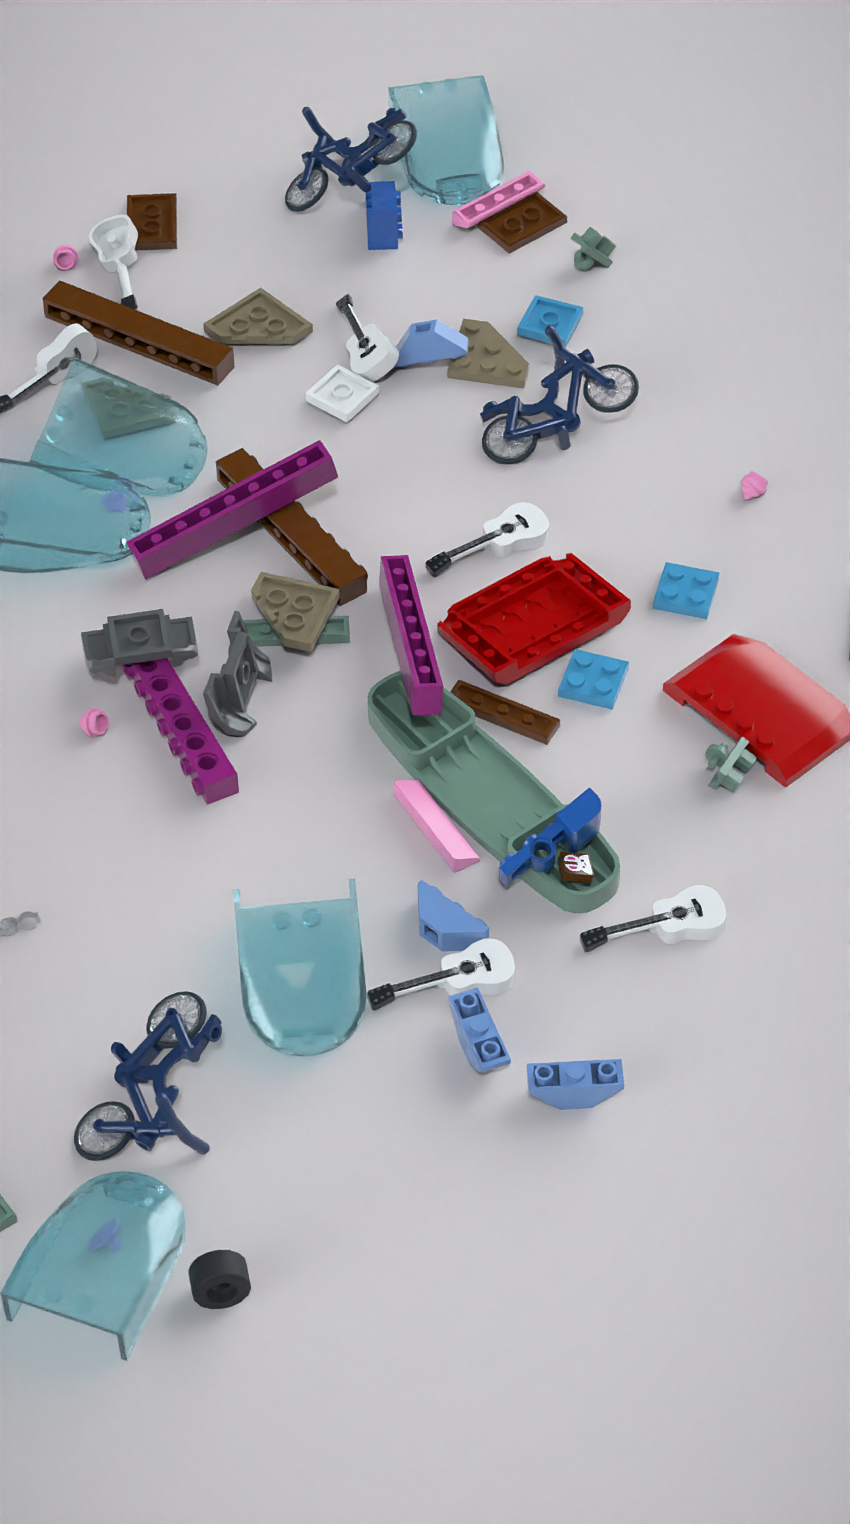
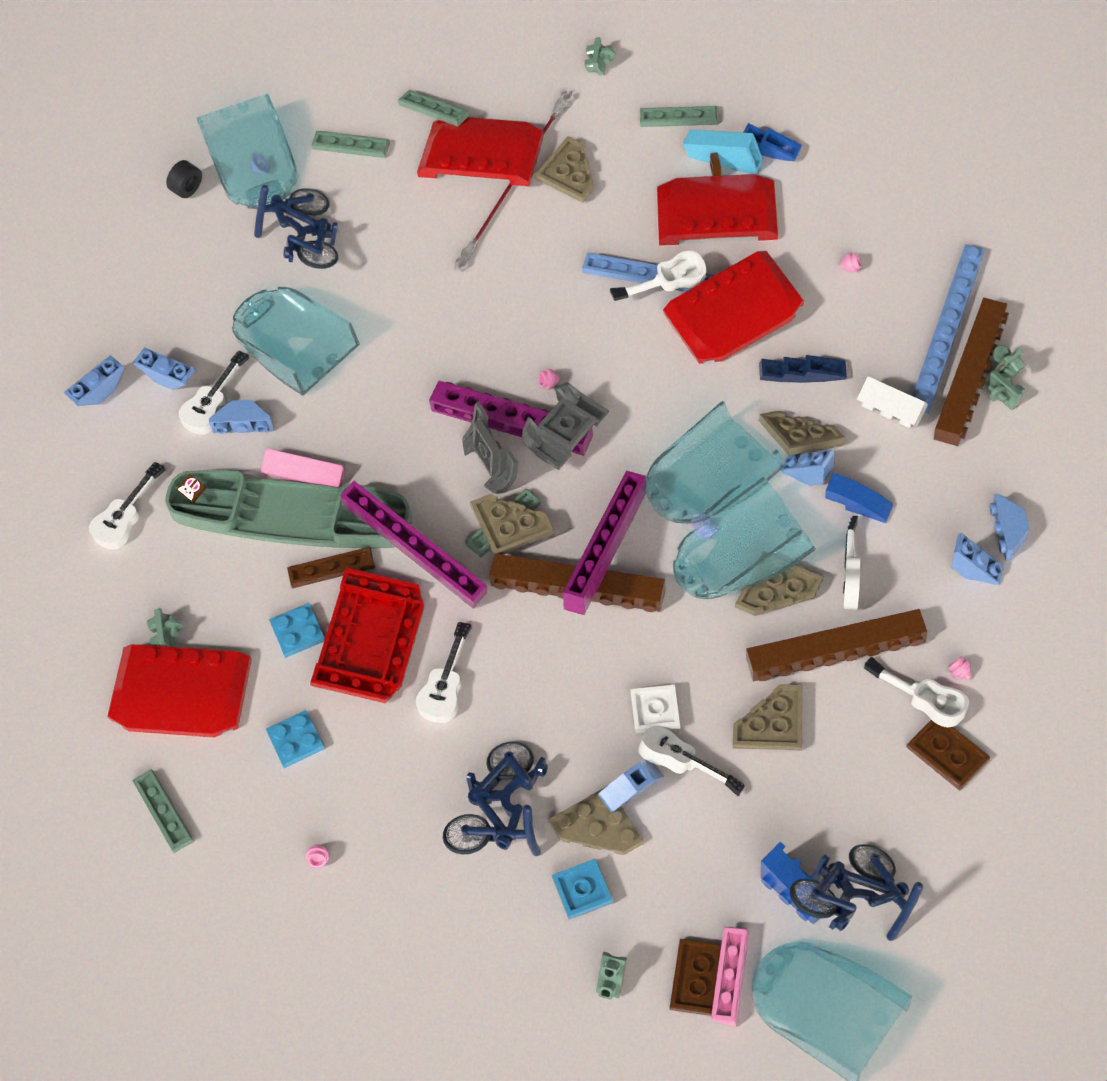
camera: 145 degrees right, 10 degrees up
blue plate [499,787,602,886] -> none

